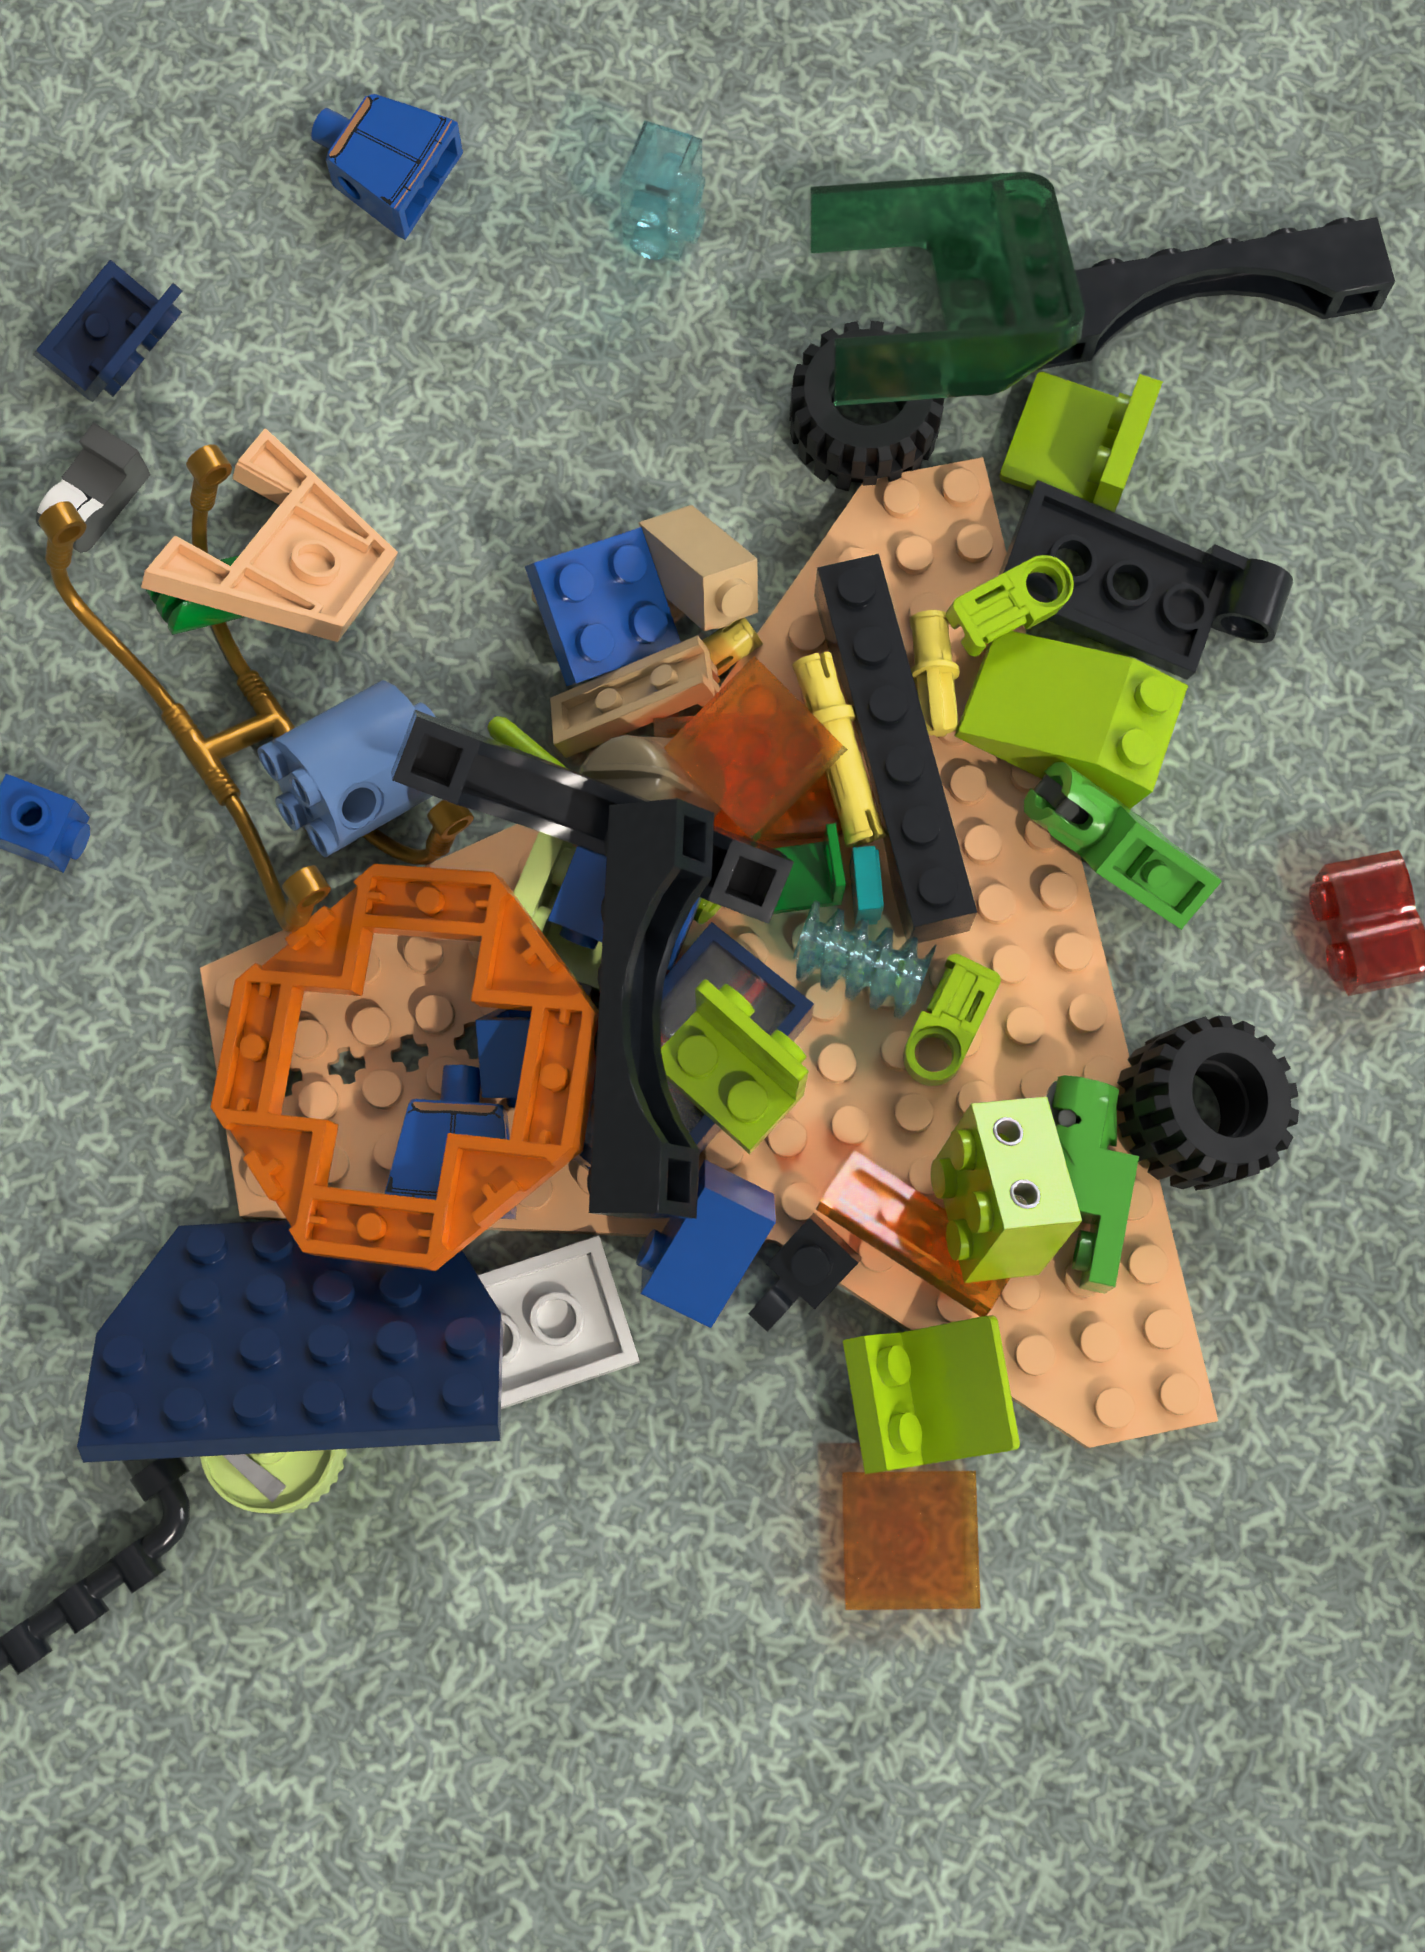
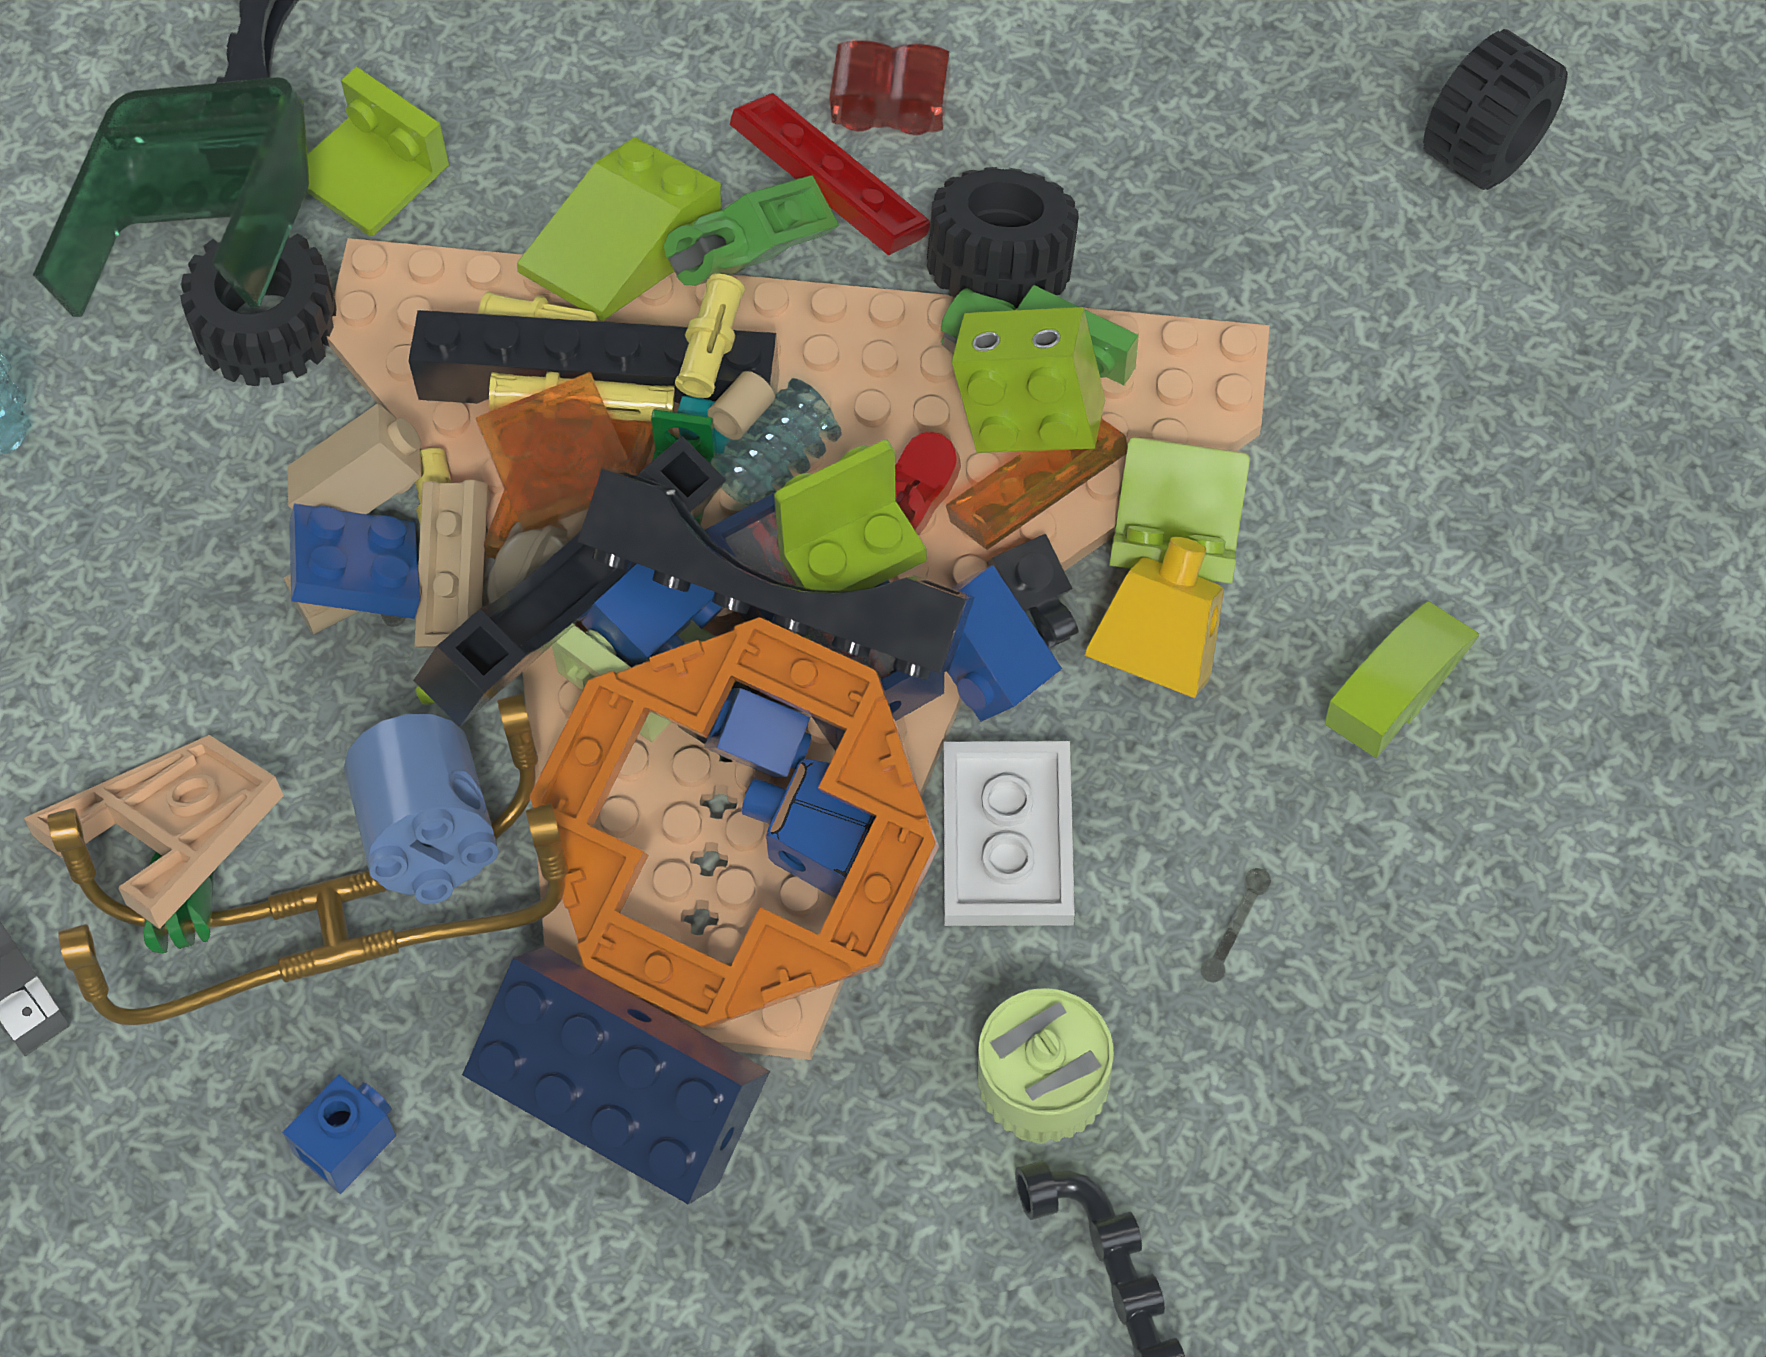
camera: 70 degrees left, 15 degrees down
dark blue plate [77,1220,503,1463] -> none
clear orange plate [841,1471,981,1610] -> none
lime piece [903,954,1001,1086] -> none
lime piece [946,555,1074,656] -> none
black hinge [998,480,1293,680] -> none
none -> dark blue brick [462,947,770,1204]
none -> light yellow pin [675,274,745,398]
none -> tan hinge [708,371,775,440]
none -> red tile [729,93,930,256]
none -> red piece [895,432,961,535]
none -> yellow torso [1084,537,1224,698]
none -> clear smoke hinge [1200,868,1271,983]
none -> lime slope [1325,601,1480,759]

